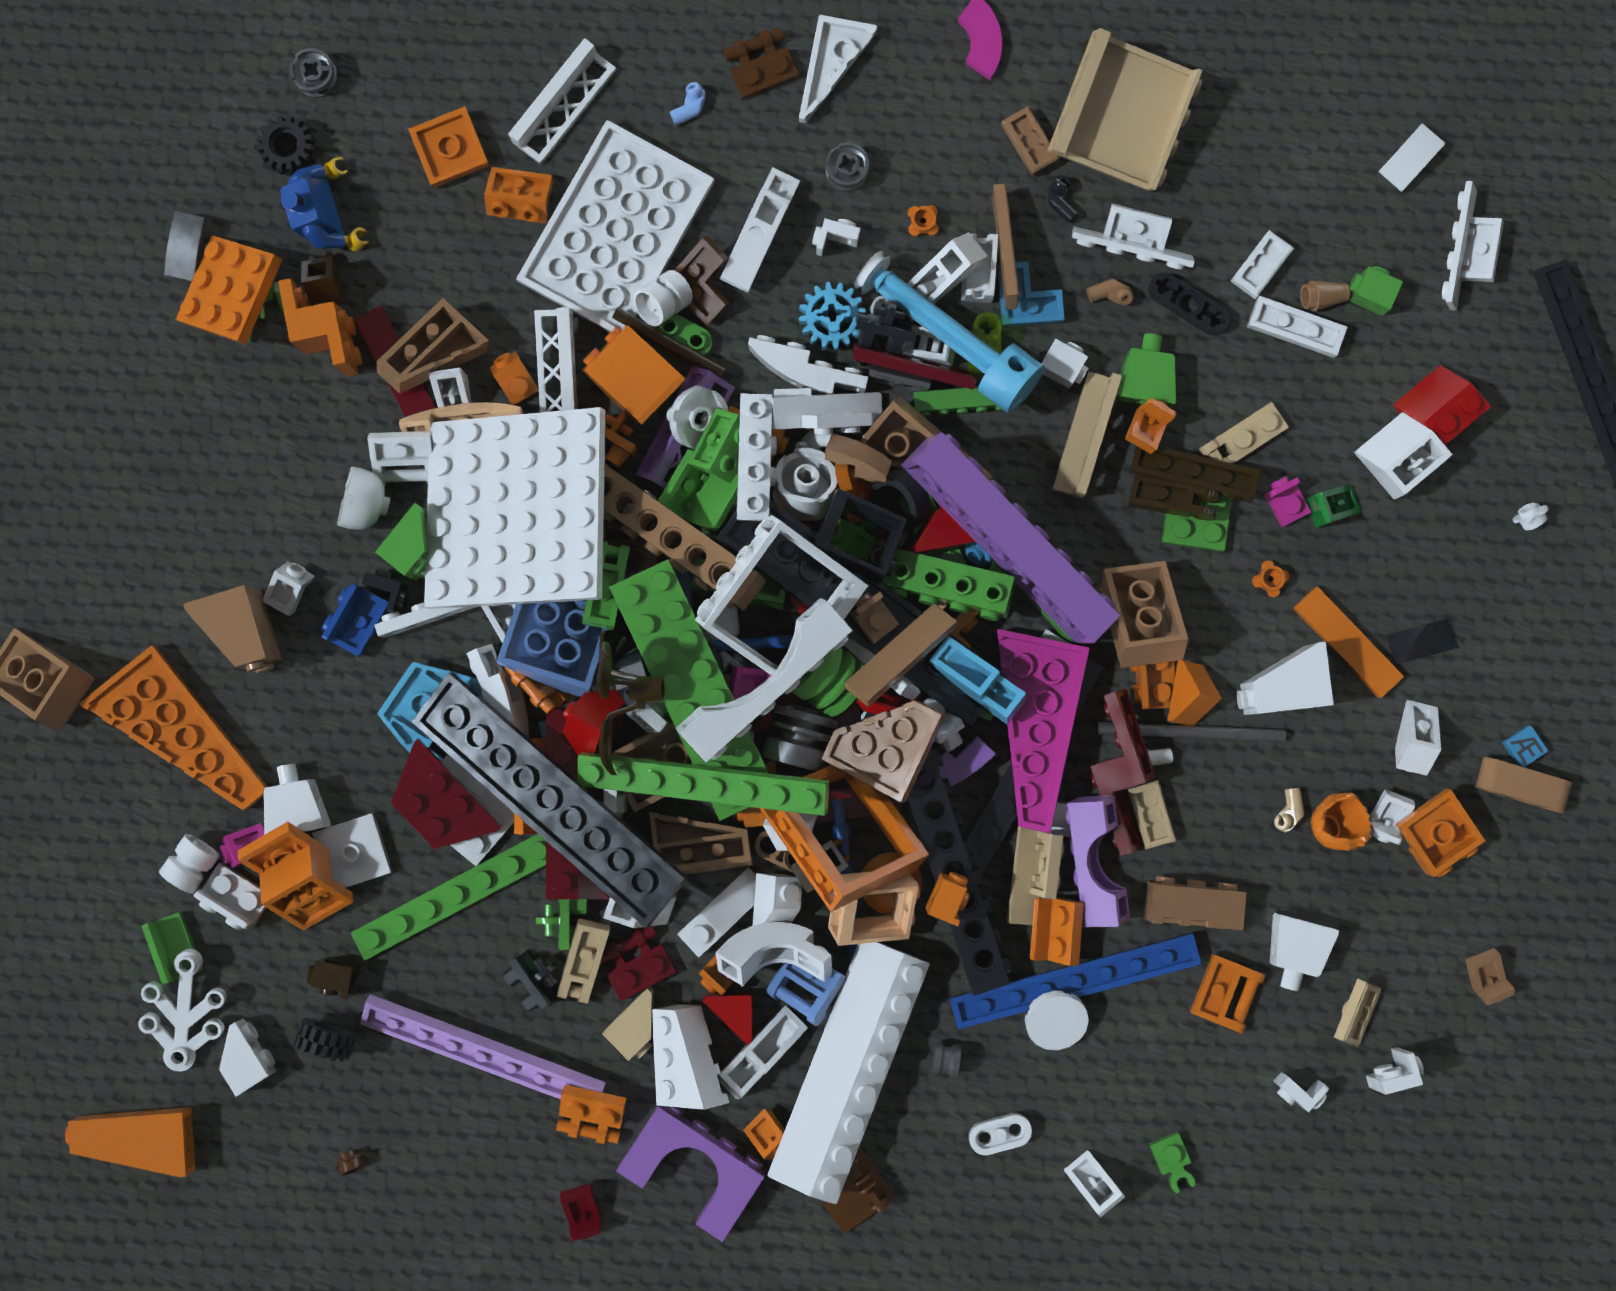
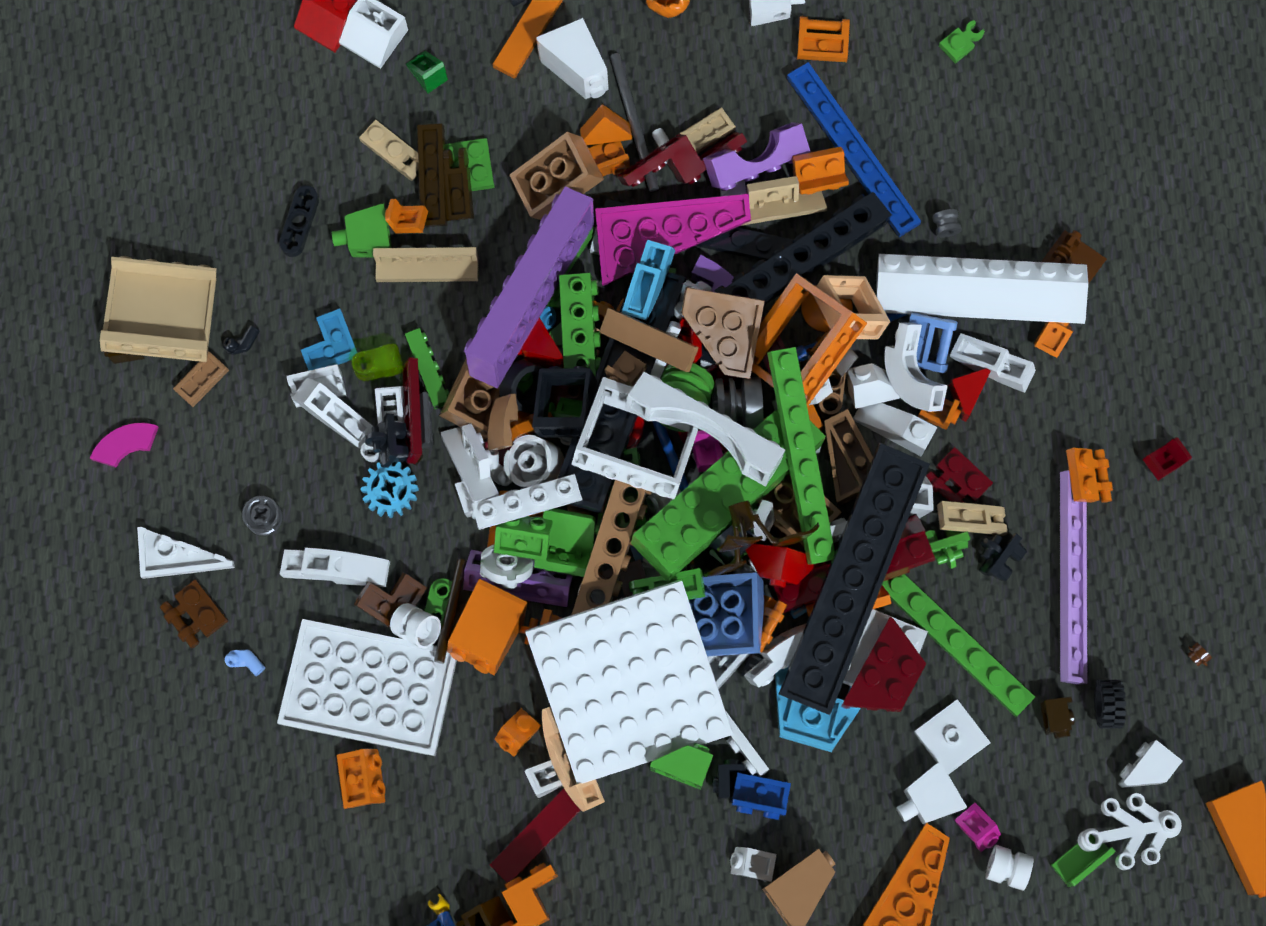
camera: 110 degrees left, 10 degrees down
white bracket [194,862,266,931] -> none
orange bracket [237,821,353,931] -> none
white cylinder [337,467,390,530] -> none
white plate [367,431,432,486] -> none
medium nougat wedge [377,298,489,394] -> none
orange plate [408,106,490,188] -> none
white fence [508,38,616,165] -> none
white fence [534,307,578,413] -> none
tan slope [602,986,654,1061] -> none
medium lavender arch [616,1105,765,1242] -> none
white wedge [652,1004,729,1110] -> none
white slope [748,335,868,395] -> none
white bracket [812,218,861,256] -> none
medium azure piece [854,250,1045,414] -> none
orange plate [908,205,939,237] -> none
orange brick [926,872,969,927] -> none
white plate [969,1113,1032,1155] -> none
medium nougat tile [992,184,1019,310] -> none
white tile [1024,990,1089,1050] -> none
white brick [1041,338,1088,389] -> none
white slope [1064,1150,1125,1218] -> none
white bracket [1072,203,1195,270] -> none
medium nougat arm [1086,279,1134,306] -> none
medium nougat wedge [1144,876,1247,930] -> none
white plate [1231,230,1294,299] -> none
white plate [1247,296,1347,358] -> none
orange plate [1252,560,1289,597] -> none
dark pink bracket [1264,476,1311,528] -> none
tan arm [1274,787,1304,832] -> none
medium nougat cone [1300,280,1350,311] -> none
bright green brick [1349,266,1403,316] -> none
white slope [1378,123,1445,192] -> none
white bracket [1442,181,1504,311] -> none

